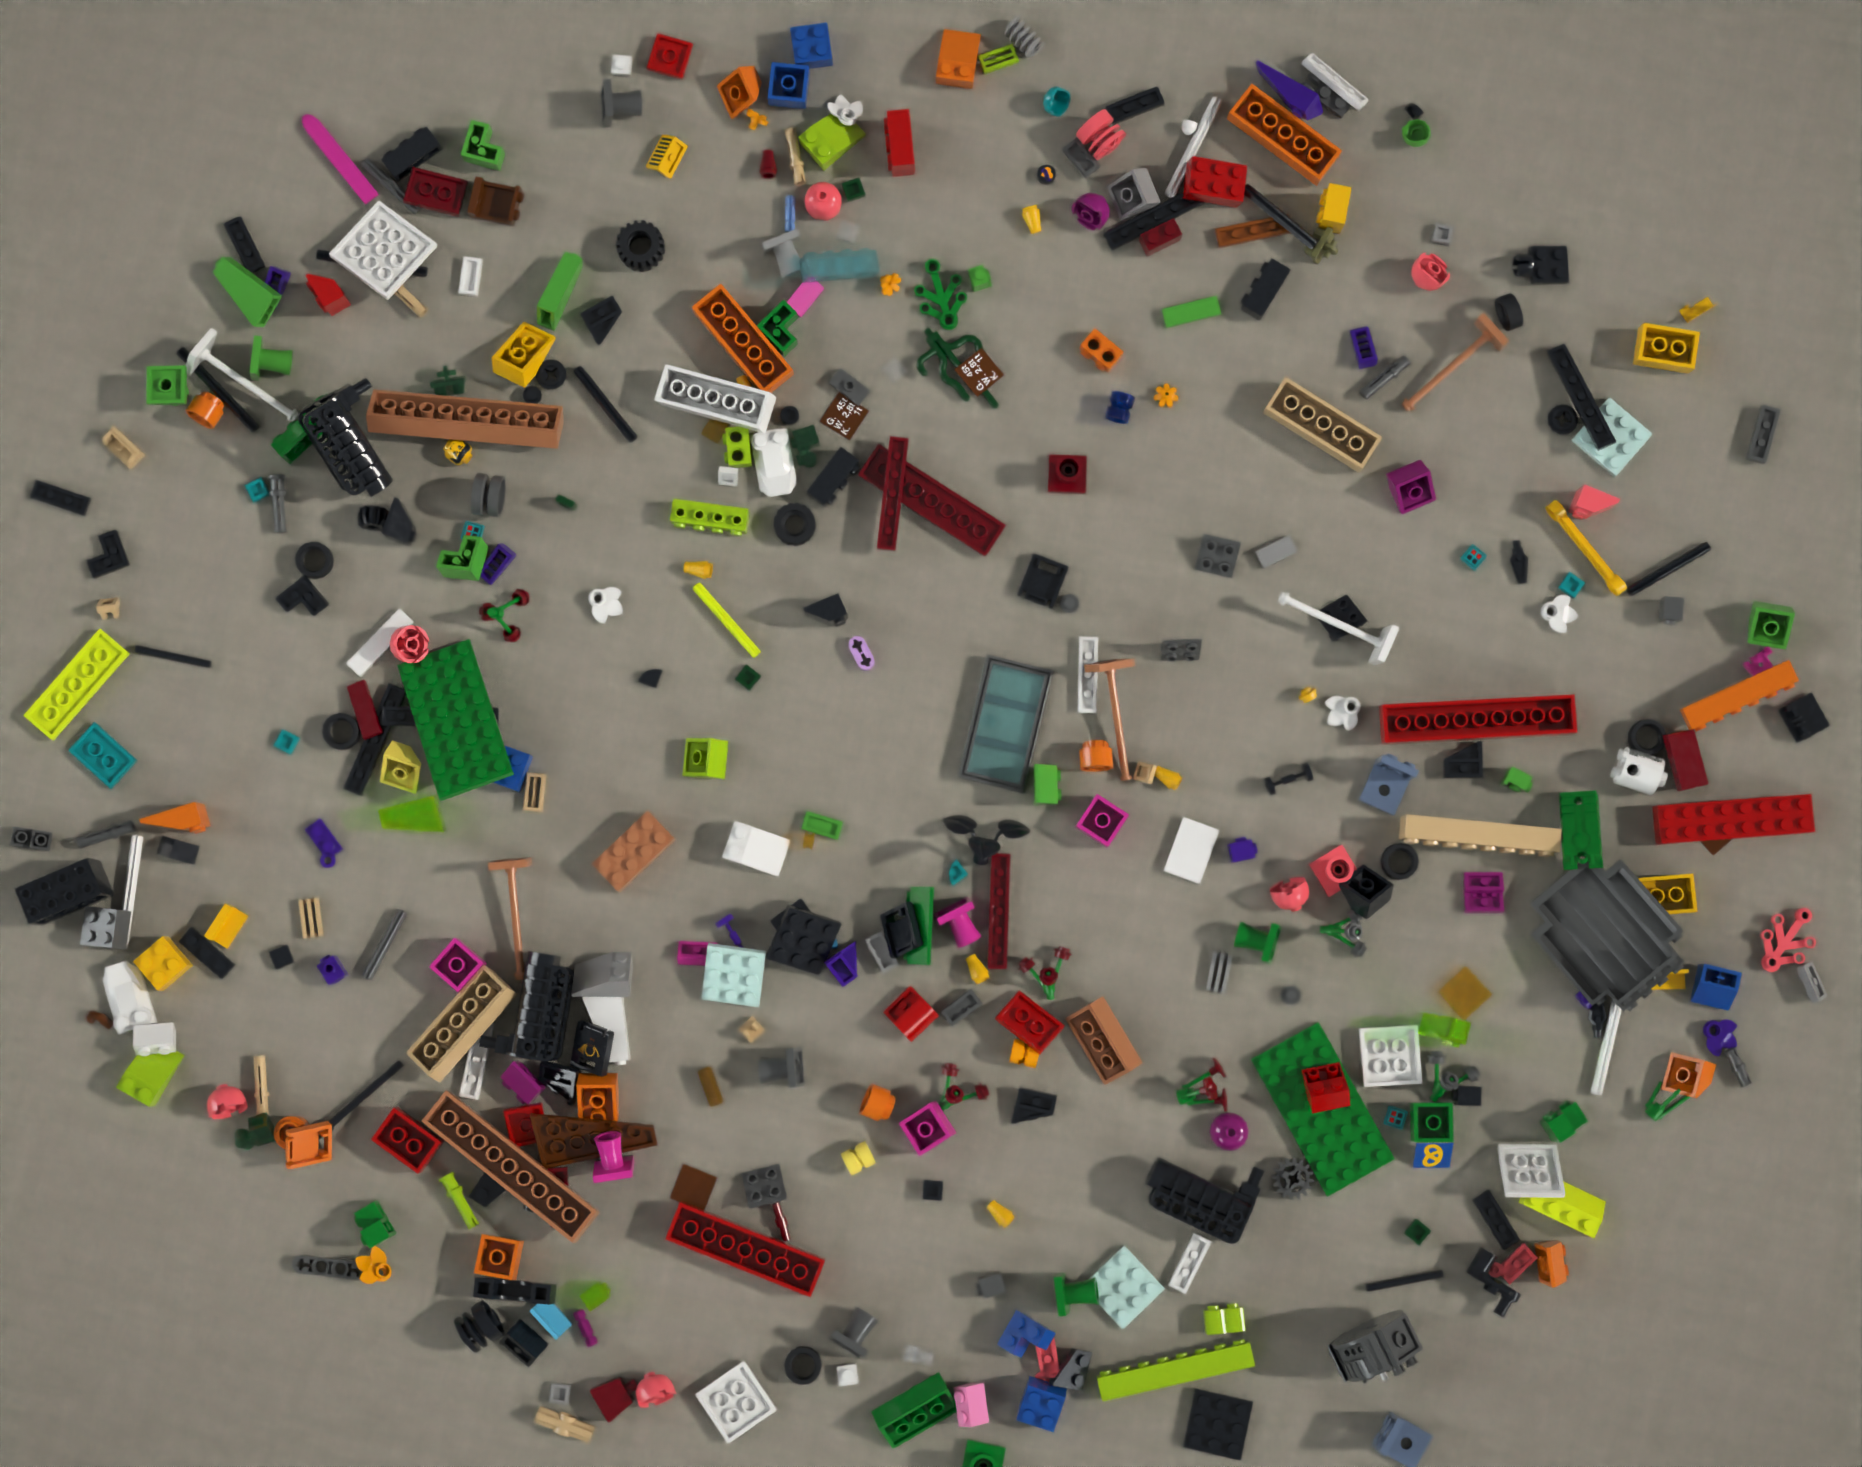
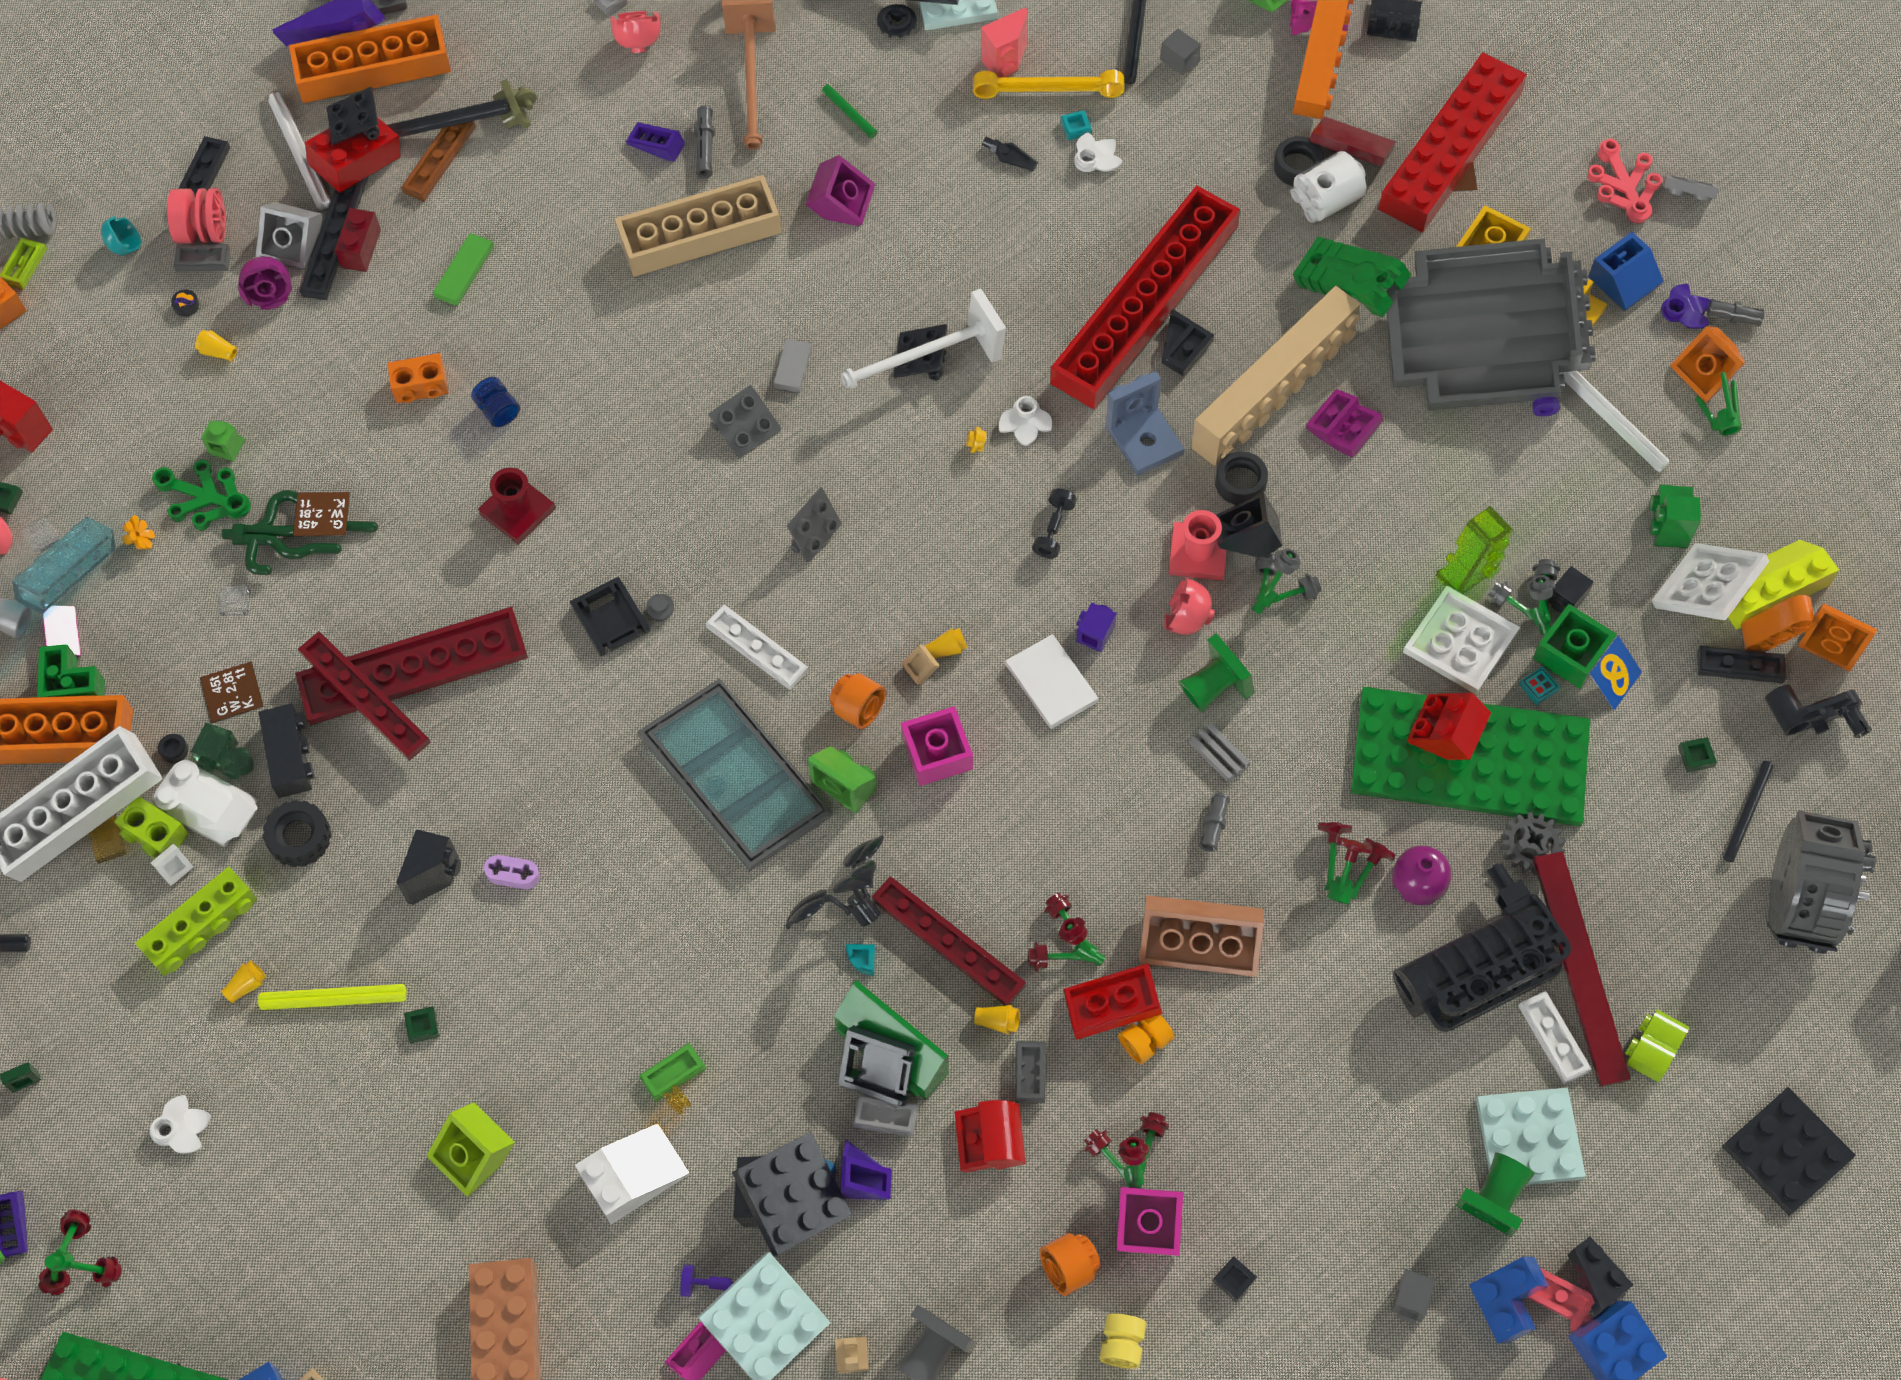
camera: 50 degrees left, 20 degrees down
black tile [638,669,663,688] -> none
dark grey plate [829,368,870,406] -> none
dark pink plant [933,896,981,948] -> none
yellow cone [986,1200,1015,1228] -> none
black wing [1011,1086,1057,1124] -> none
nougat tile [1084,659,1135,781] -> none
lime brick [1096,1339,1255,1402] -> none
light orange plant [1153,383,1179,408] -> none
white hinge [1182,120,1198,135] -> none
black brick [1240,258,1291,321] -> none
dark grey plate [1281,986,1301,1005] -> none
yellow brick [1315,183,1352,234] -> none
clear yellow tile [1437,966,1492,1021] -> none
teal tile [1460,544,1487,571] -> none
coral hinge [1488,1243,1538,1285] -> none
bright green brick [1500,766,1533,793] -> none
black piece [1588,1003,1607,1038] -> none
none -> black hinge [326,87,380,145]
none -> green bar [822,84,878,138]
none -> dark grey pin [1199,793,1230,852]
none -> dark red tile [1533,851,1631,1087]
none -> orange beam [1741,595,1816,652]

